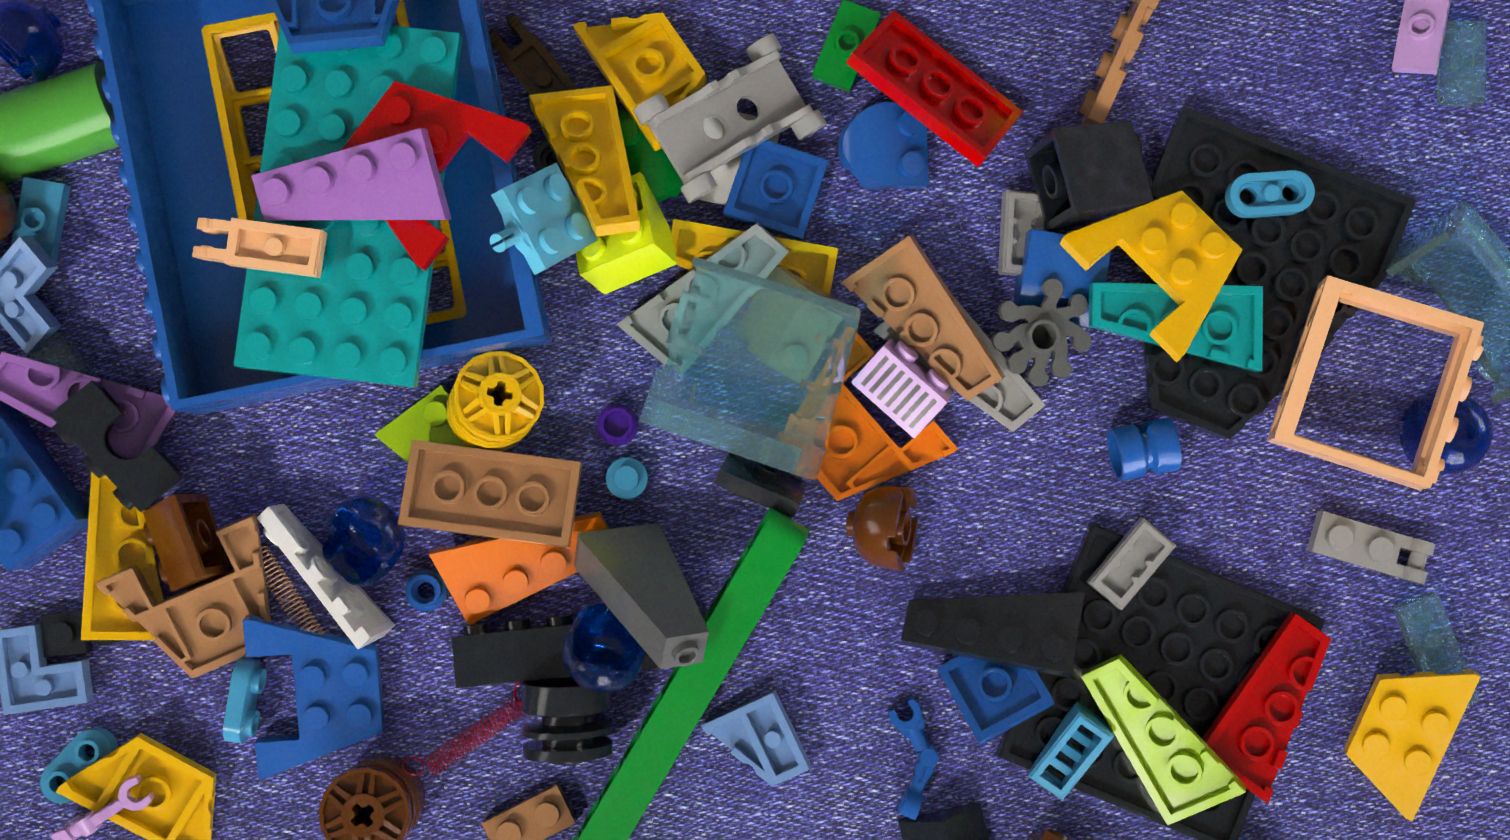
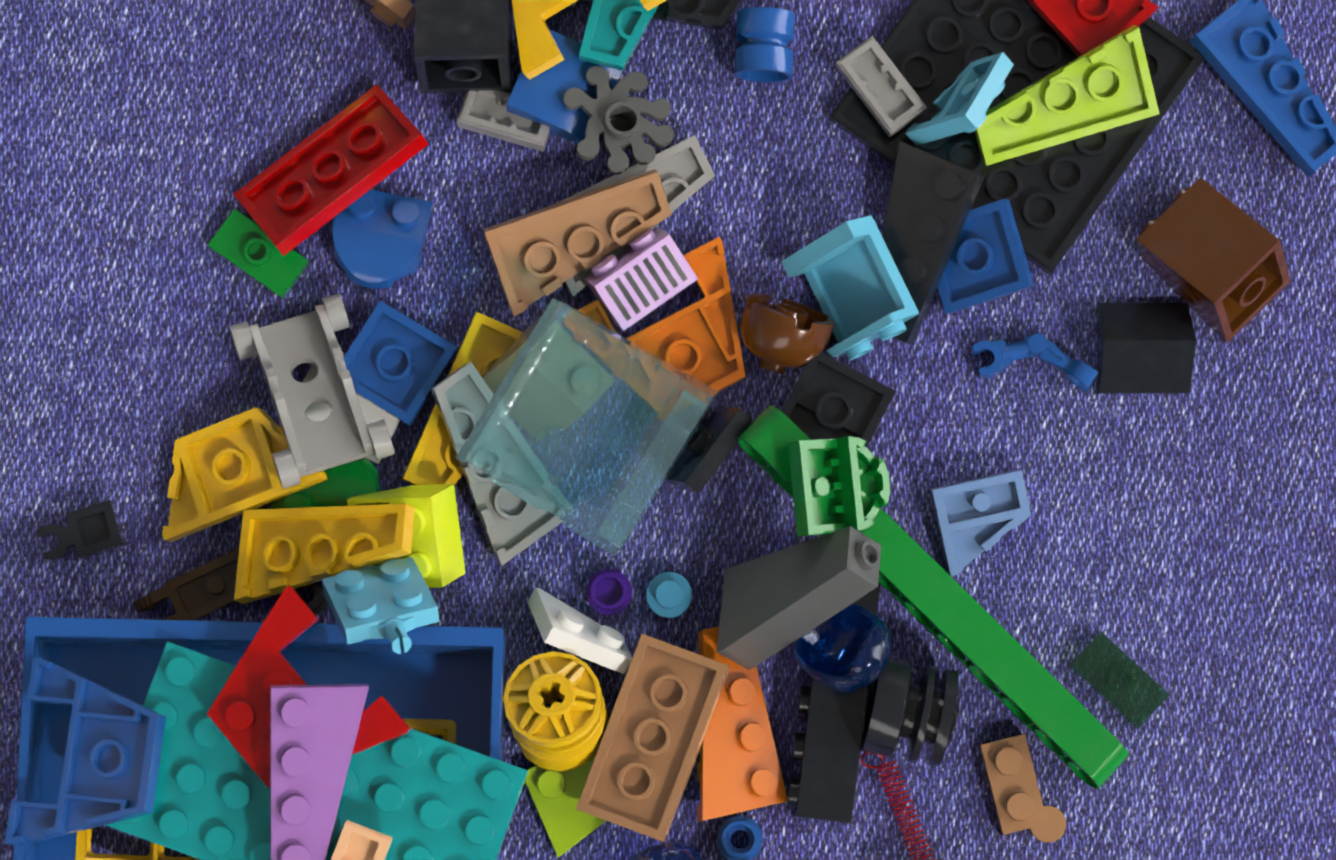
camera: 85 degrees left, 5 degrees down
dark azure slope [1027,702,1114,800] -> none
none -> white wing [527,587,632,674]
none -> medium azure panel [781,215,919,361]
none -> black plate [781,352,896,448]
none -> green slope [788,436,890,537]
none -> medium azure wing [905,52,1014,146]

